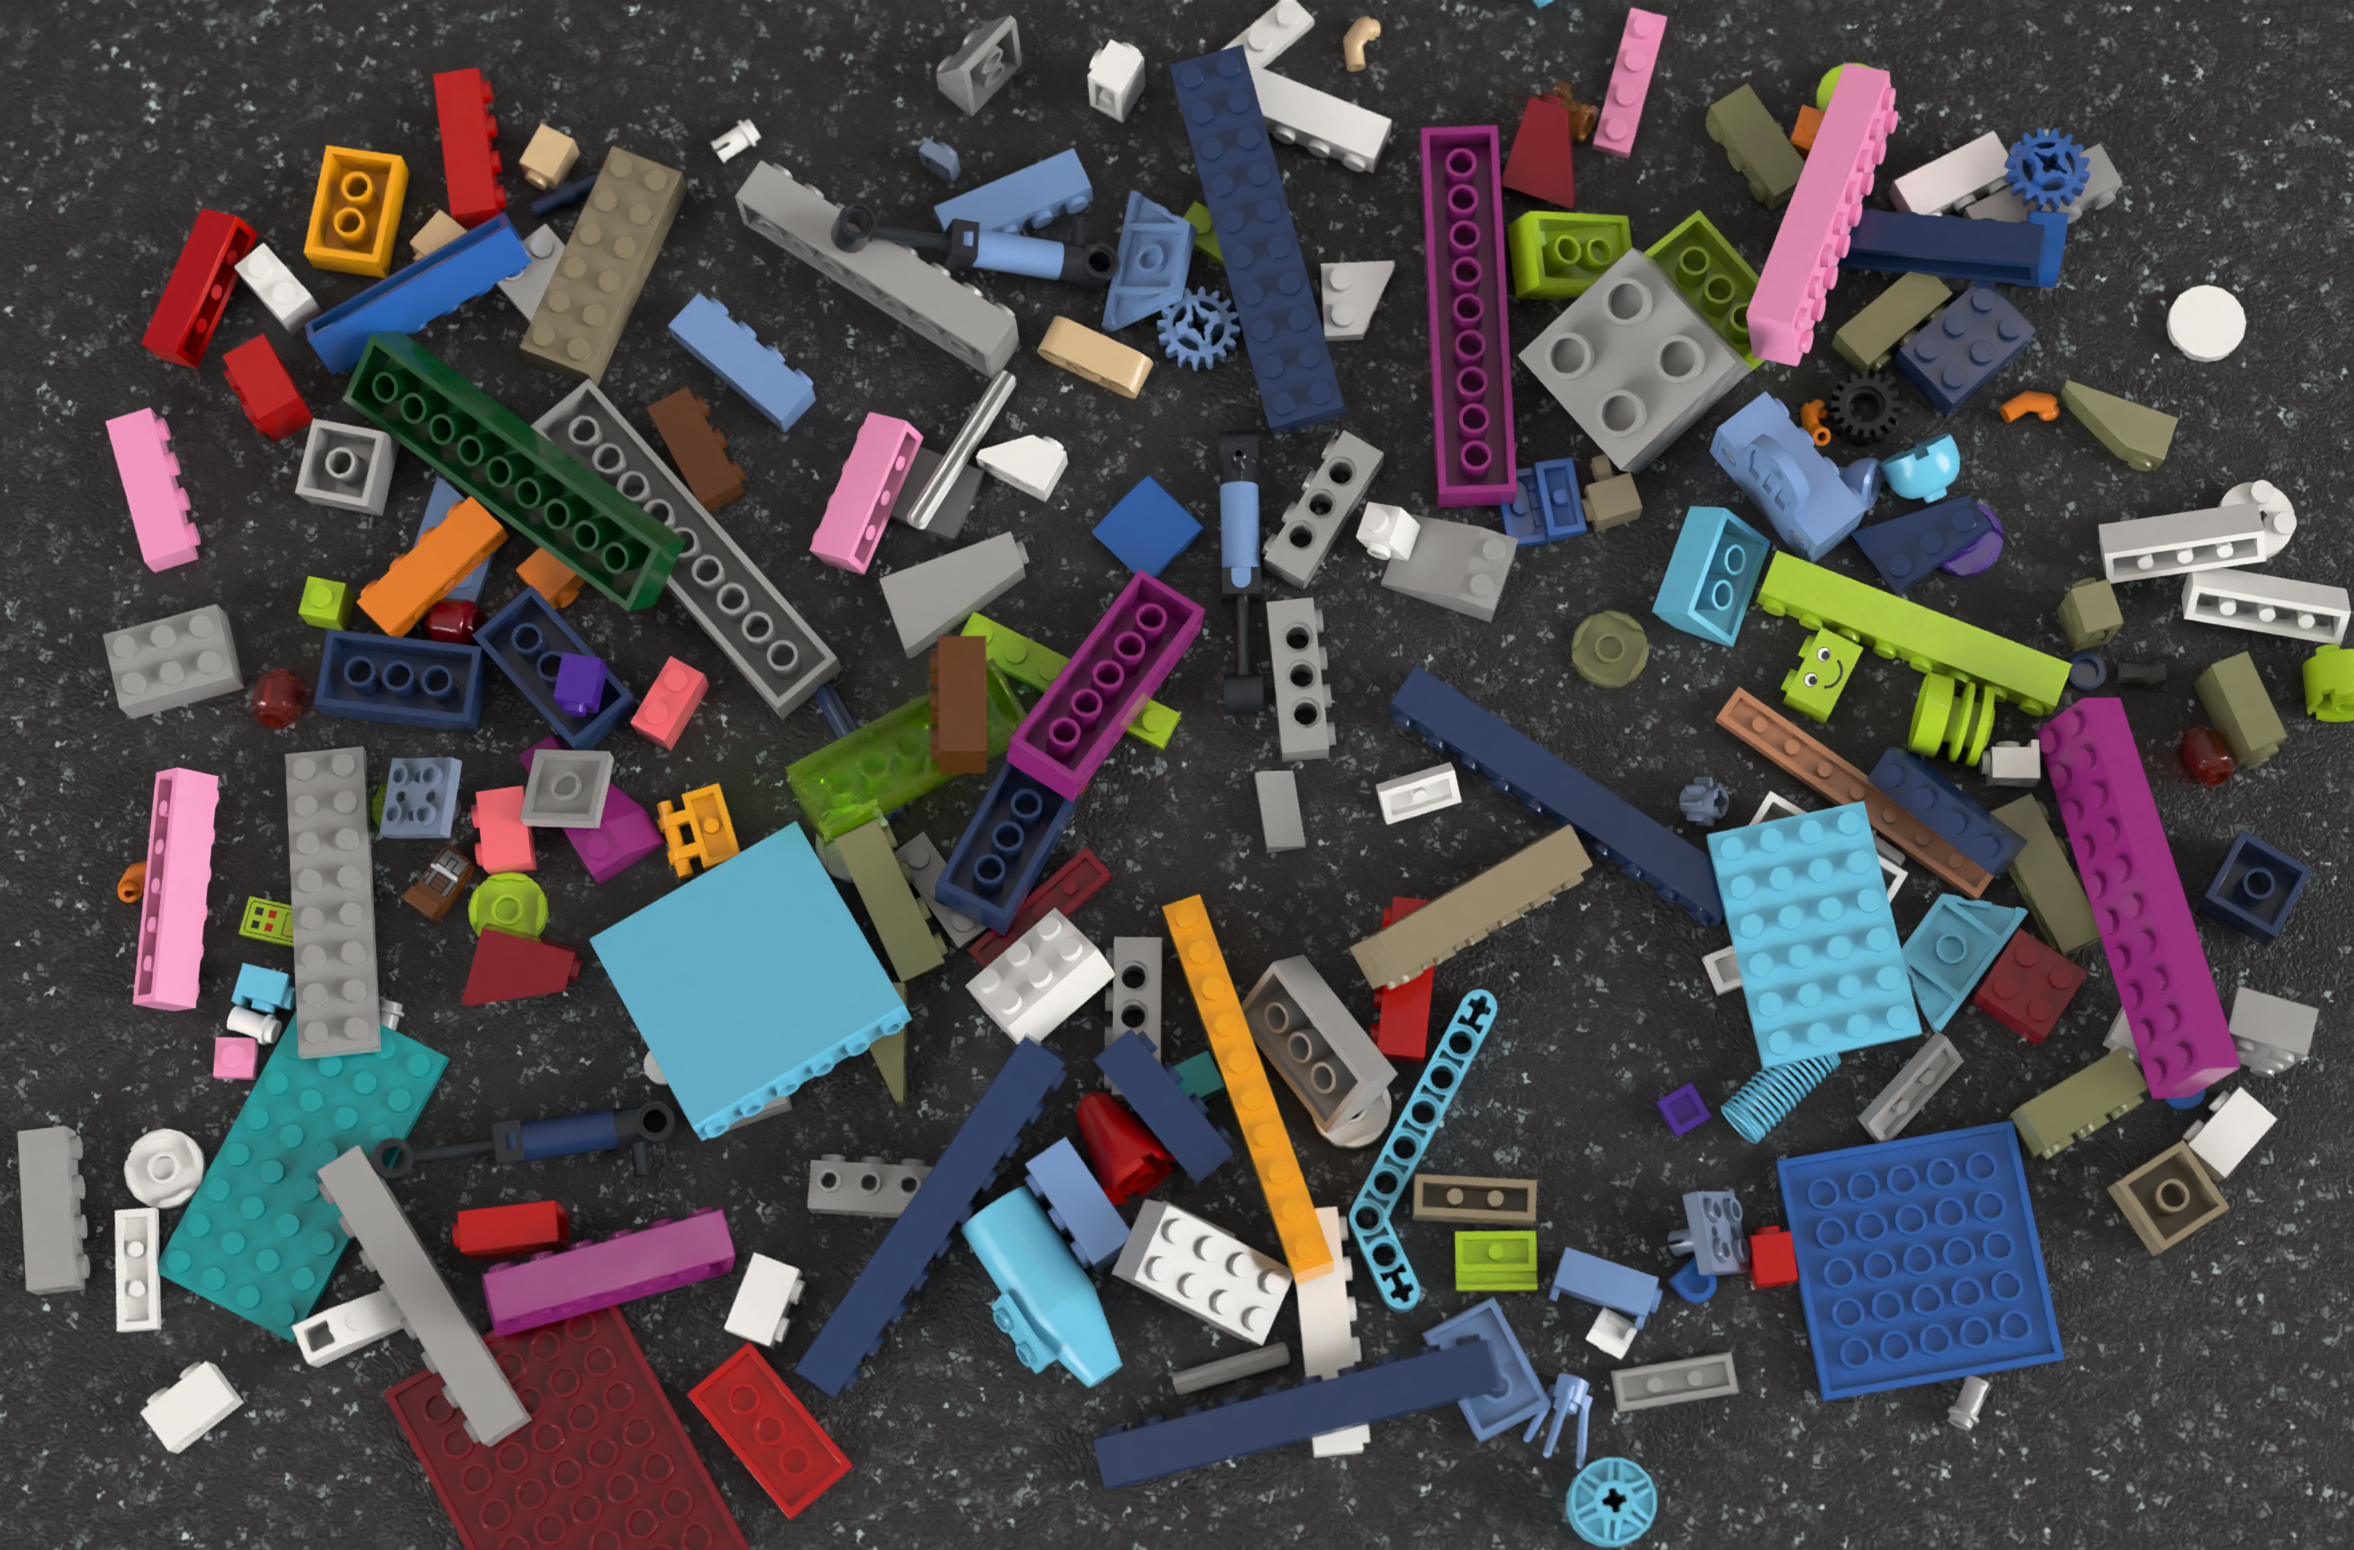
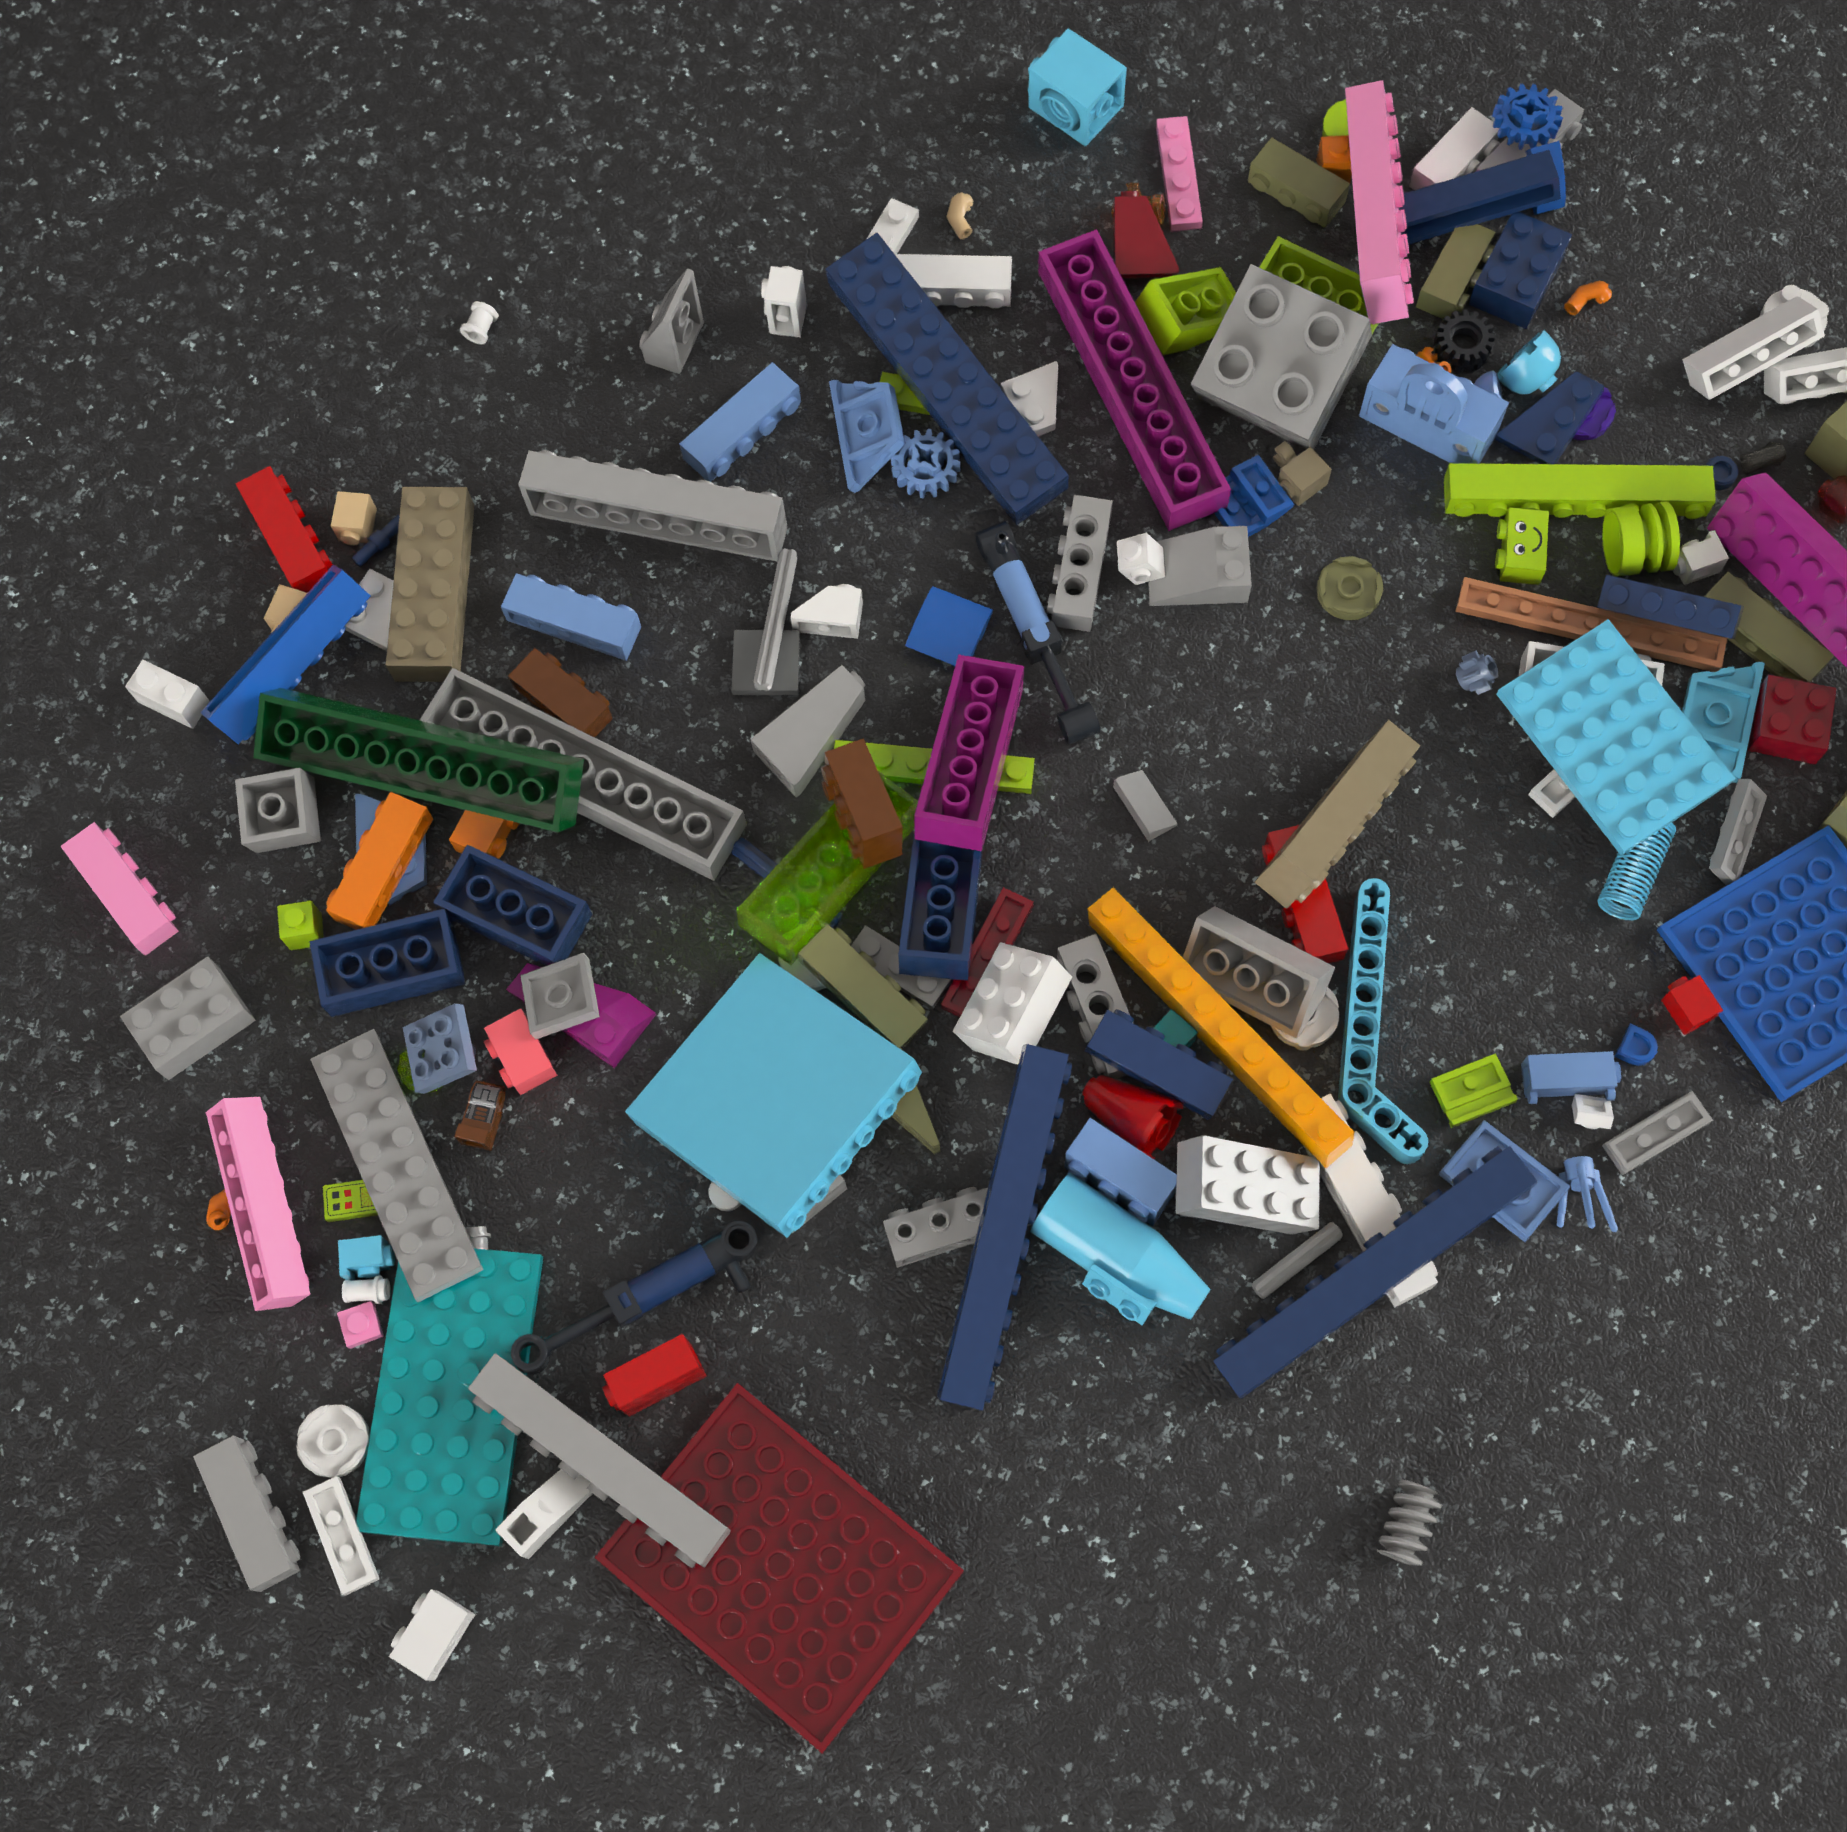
camera: 20 degrees left, 5 degrees down
red brick [141,208,258,368] -> none
red brick [222,334,314,443] -> none
clear red head [250,669,306,729] -> none
light orange brick [304,145,410,278] -> none
dark red head [425,599,486,646] -> none
dark red slope [462,922,583,1006] -> none
lime tile [468,871,549,937] -> none
magenta brick [483,1208,735,1338] -> none
dark purple brick [553,652,607,717] -> none
coral brick [630,656,710,752] -> none
light orange plate [656,783,741,879] -> none
red plate [687,1341,854,1520] -> none
white pin [710,119,761,163] -> none
white brick [724,1252,806,1349] -> none
bright pink brick [809,412,923,575] -> none
black piece [830,202,1119,292] -> none
sand blue plate [918,139,961,183] -> none
tan beam [1037,316,1153,398] -> none
light grey brick [1266,597,1336,762] -> none
white plate [1376,762,1462,825] -> none
dark blue brick [1389,665,1725,927] -> none
dark tan brick [1412,1174,1537,1226] -> none
medium azure wheel [1566,1457,1657,1547] -> none
medium azure slope [1652,506,1771,647] -> none
dark purple plate [1656,1083,1712,1138] -> none
sand blue plate [1668,1192,1751,1275] -> none
olive brick [2056,577,2124,653] -> none
olive slope [2058,380,2178,471] -> none
white tile [2166,285,2246,362] -> none

